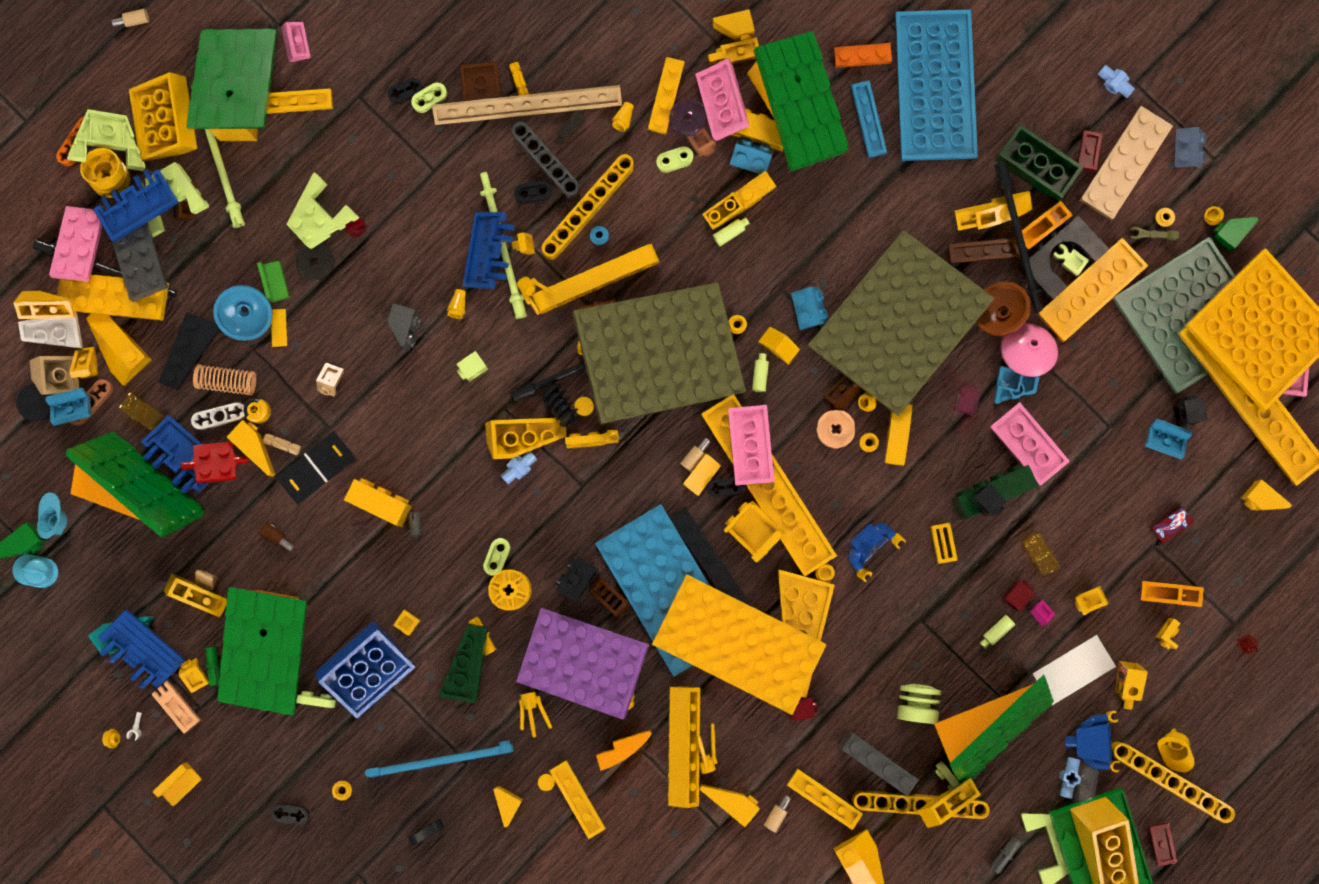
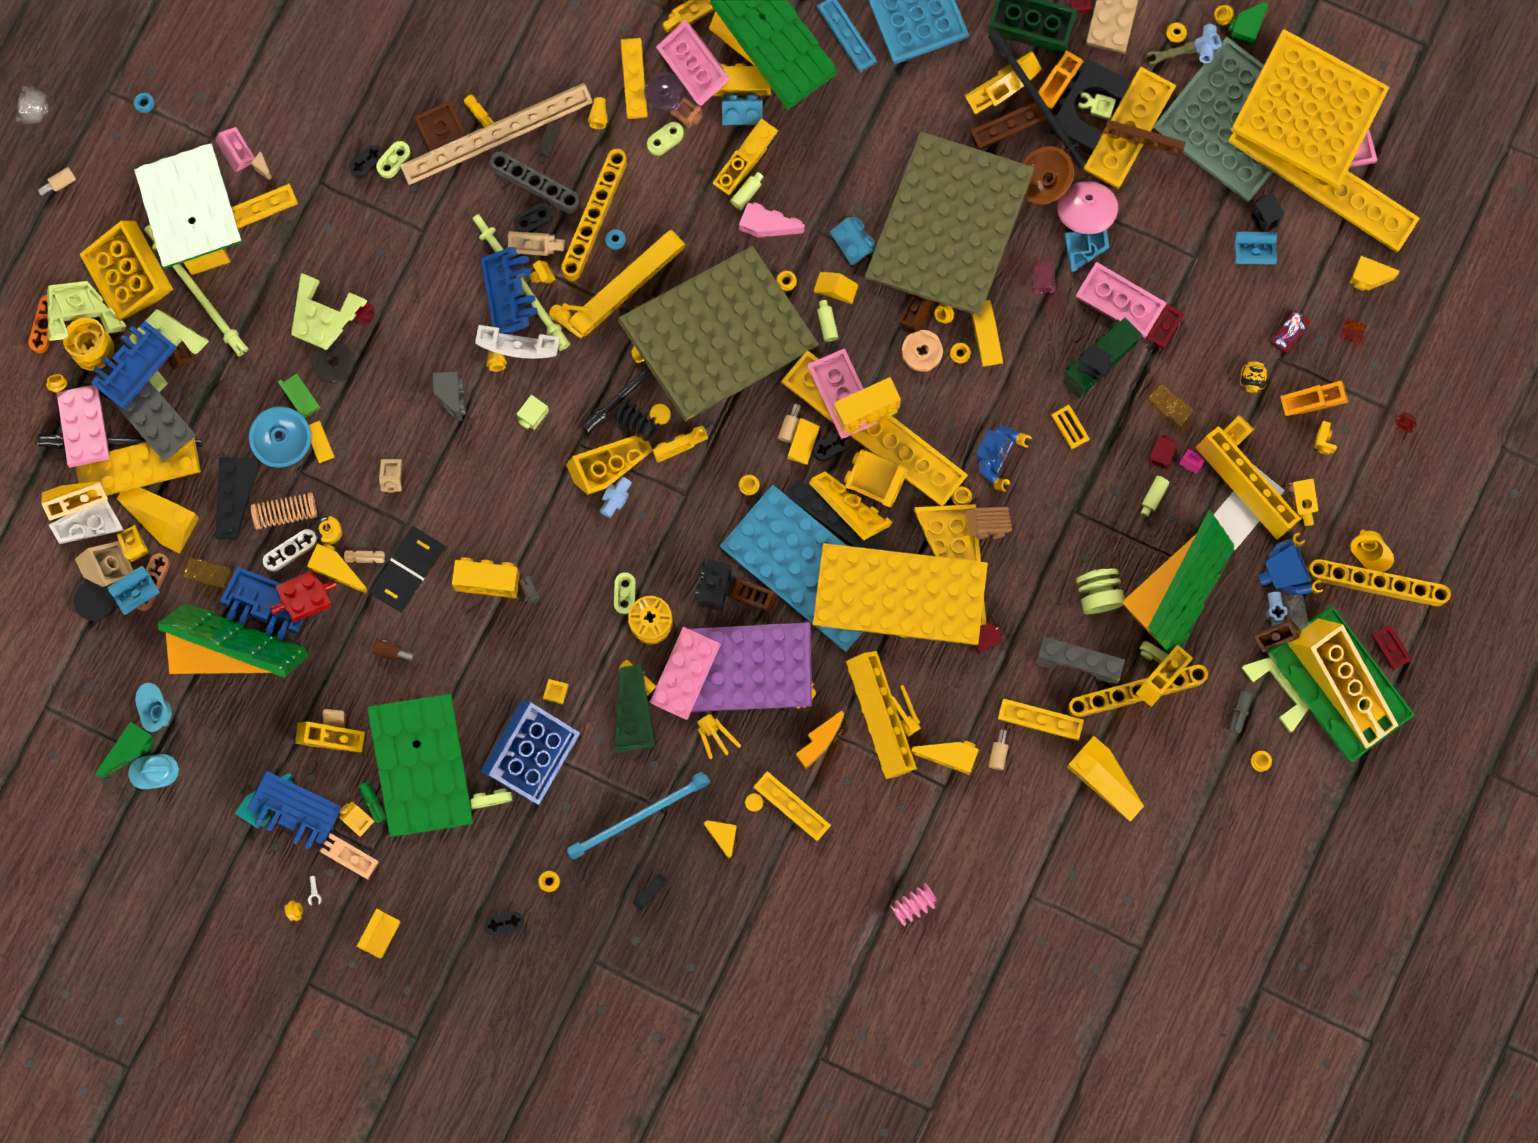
camera: 25 degrees left, 5 degrees down
none -> yellow plate [46,374,67,392]
none -> tan slope [251,152,272,180]
none -> white slope [475,325,560,358]
none -> tan hinge [508,231,565,256]
none -> bright pink plate [649,627,721,720]
none -> bright pink slope [739,203,805,237]
none -> yellow plate [739,475,759,496]
none -> yellow wing [809,472,893,540]
none -> yellow brick [833,377,901,434]
none -> medium nougat brick [965,507,1012,539]
none -> reddish brown plate [1104,120,1186,156]
none -> dark red plate [1146,304,1185,350]
none -> light blue axle [1195,24,1222,63]
none -> yellow brick [1195,426,1301,540]
none -> head [1240,362,1268,393]
none -> reddish brown slope [1253,619,1301,652]
none -> clear red slope [1340,319,1366,344]

